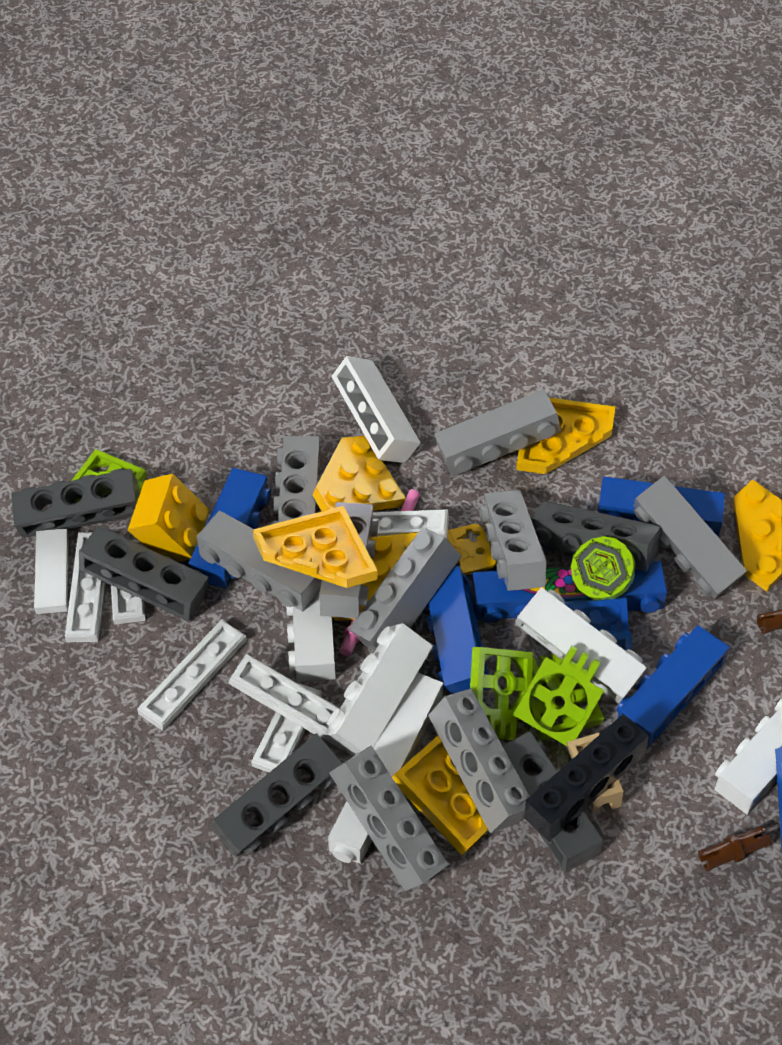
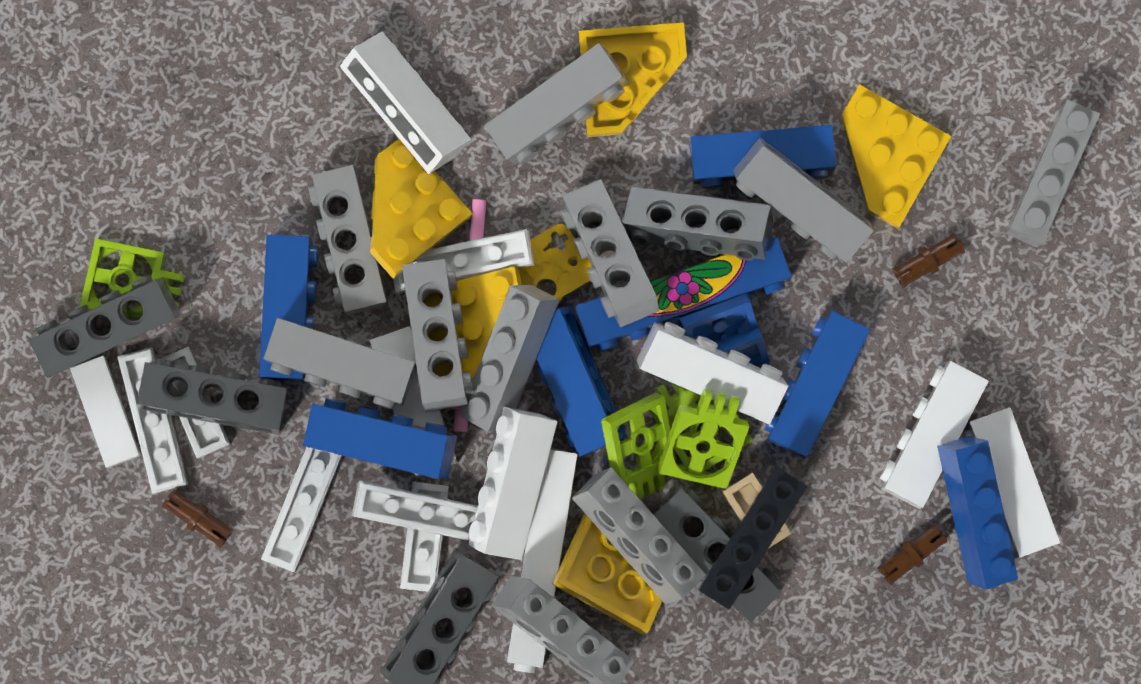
camera: 10 degrees left, 30 degrees up
yellow brick [128,474,209,562] -> none
yellow plate [253,506,378,588] -> none
tile [571,536,635,600] -> none
none -> reddish brown pin [162,488,234,548]
none -> blue brick [303,398,457,479]

